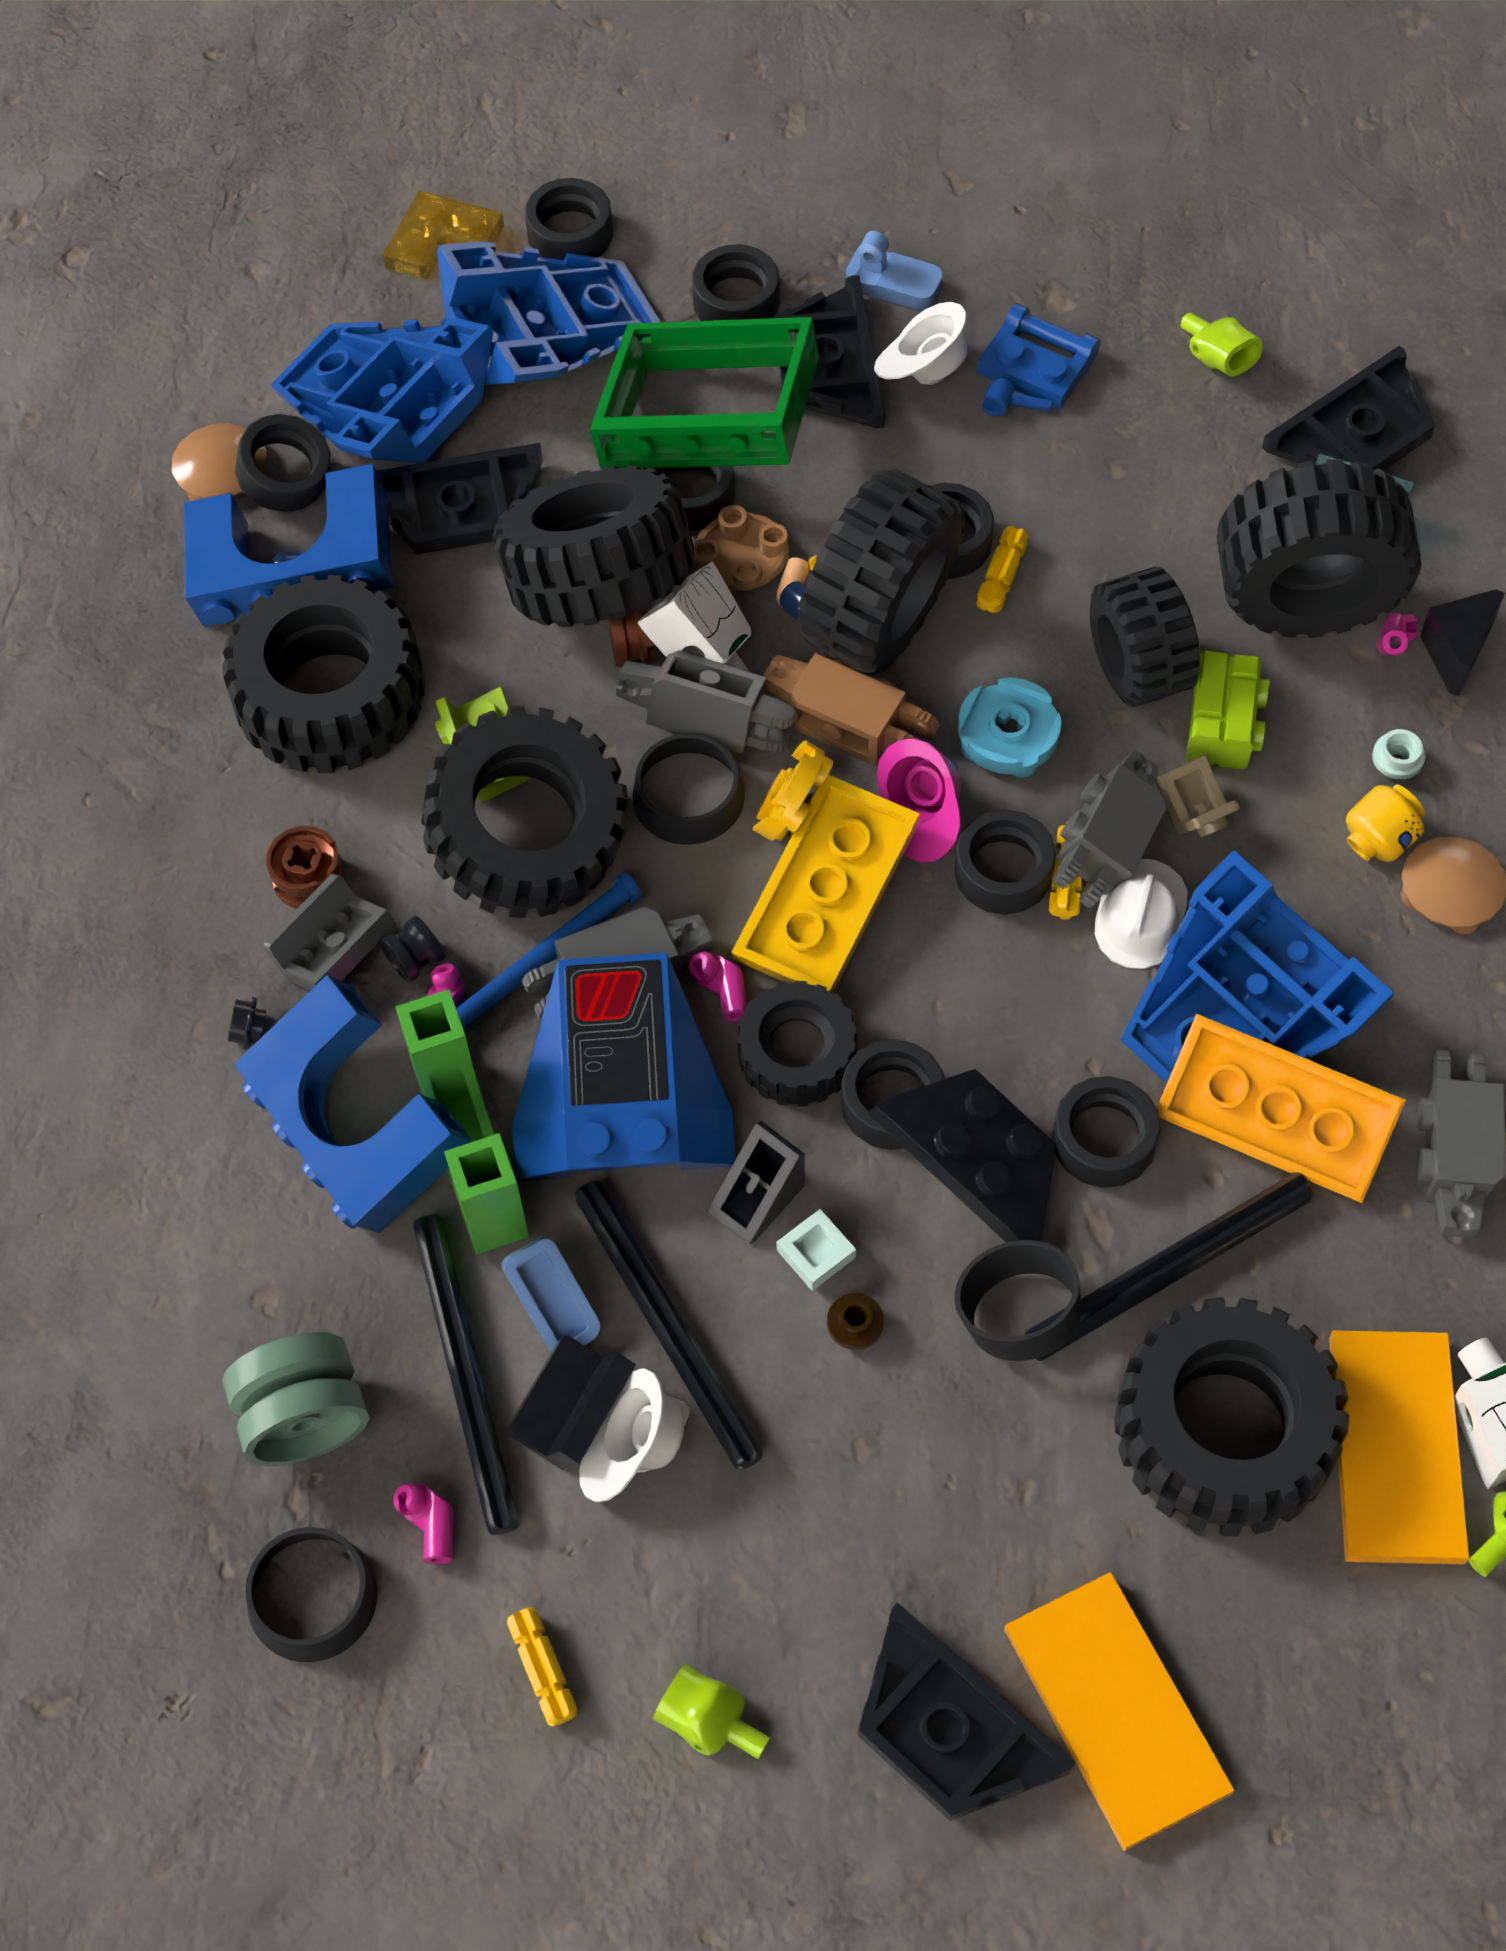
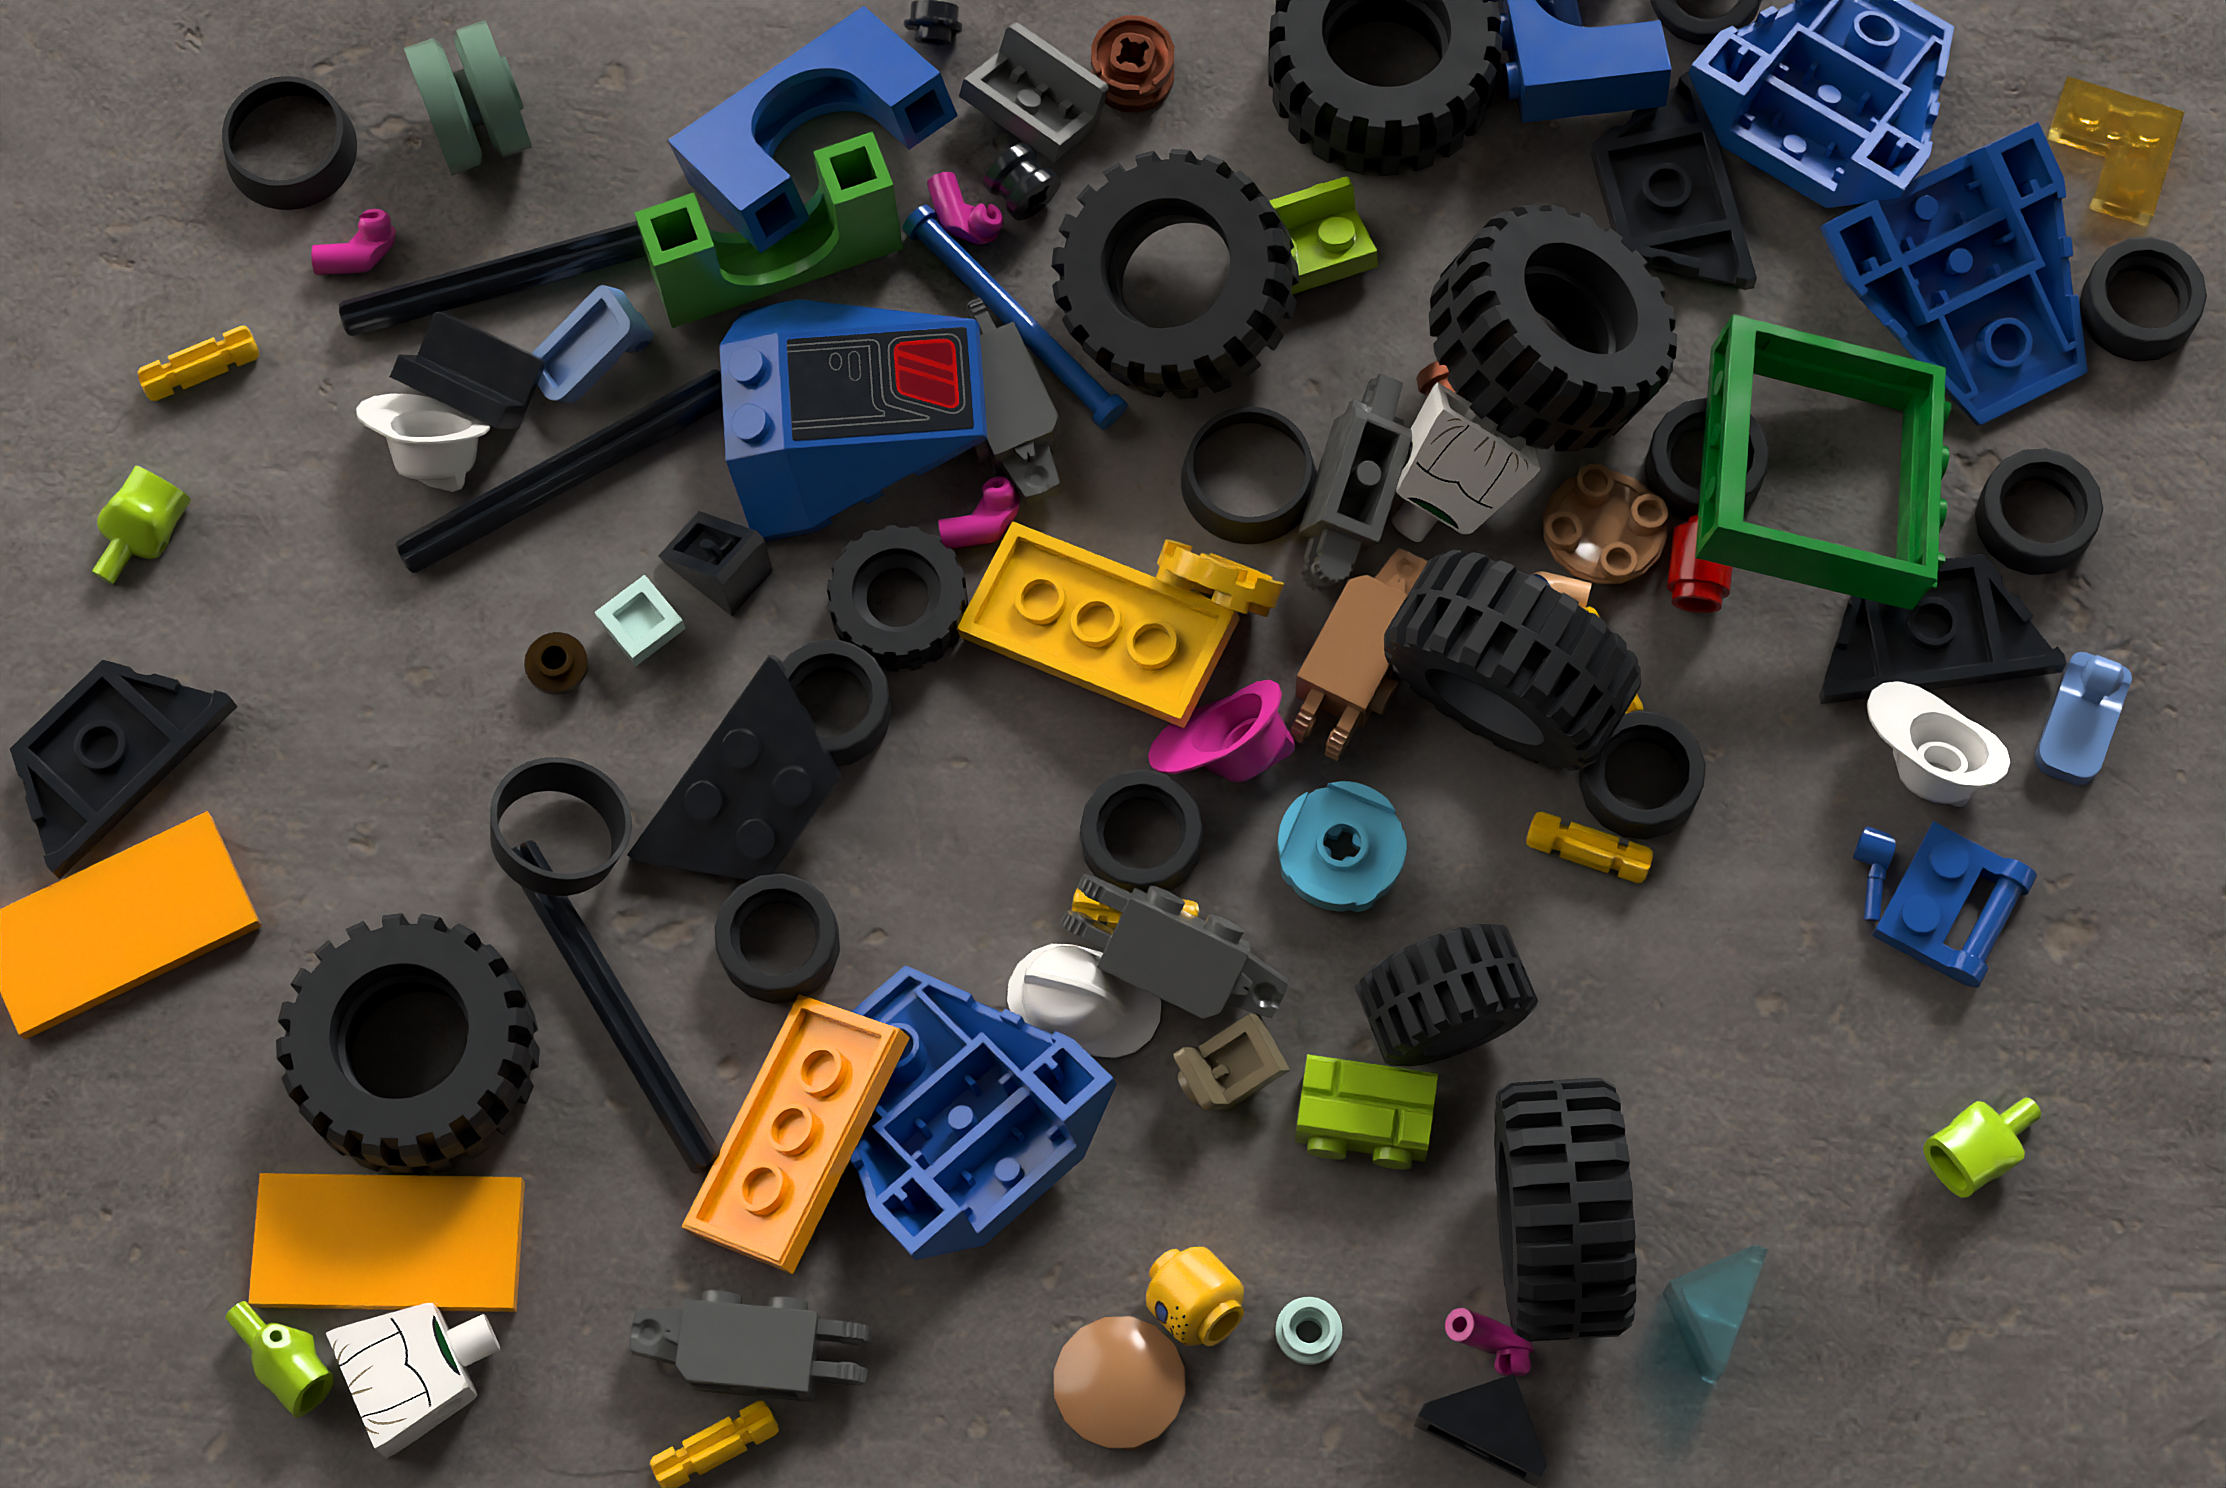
camera: 90 degrees right, 10 degrees up
black wing [1262,345,1435,471] -> none
none -> red brick [1667,515,1733,613]

